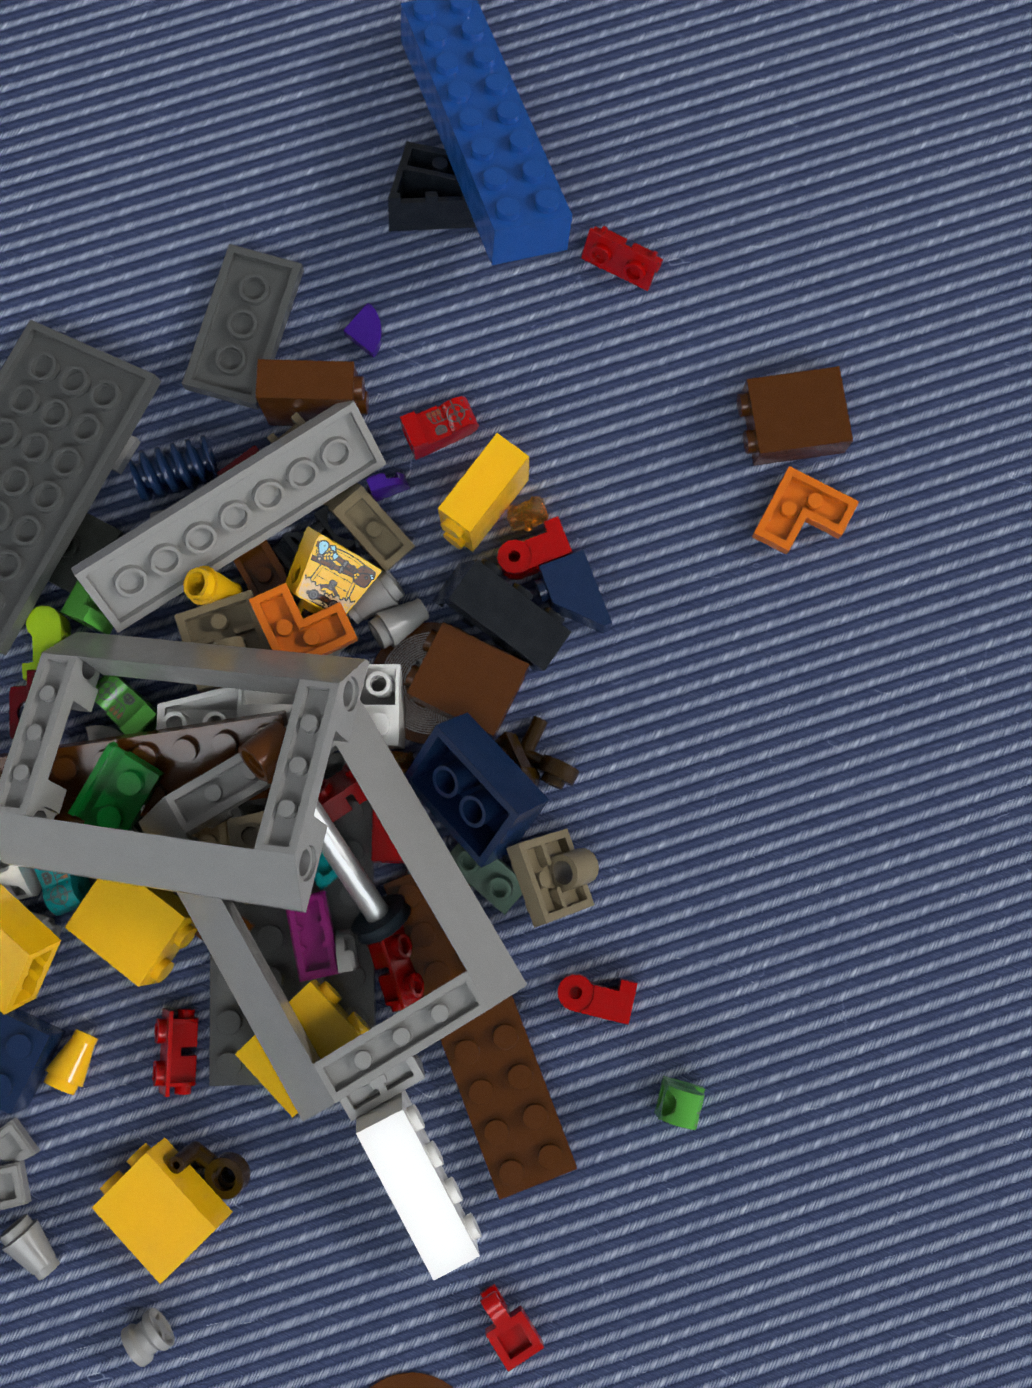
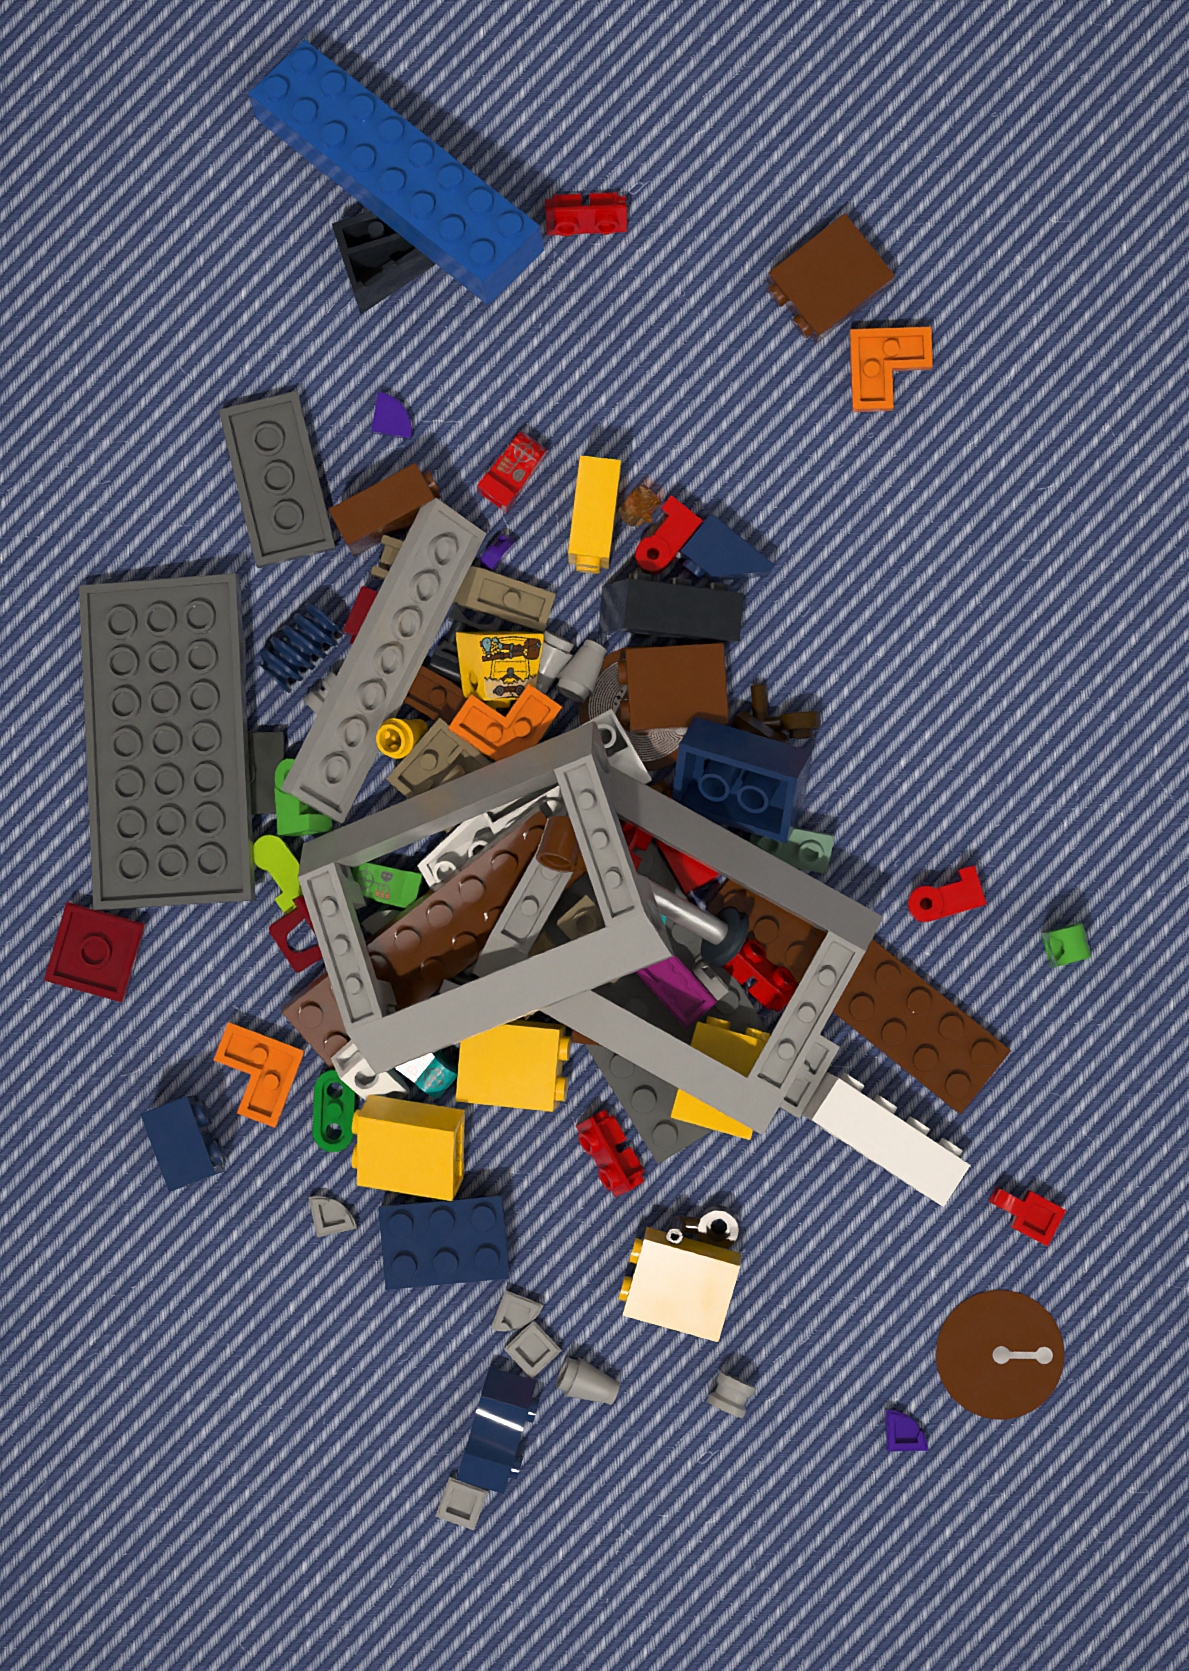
camera: 30 degrees left, 5 degrees up
yellow cone [43,1029,98,1095] -> none
green plate [68,741,165,831] -> none
dark tan plate [506,829,599,928] -> none

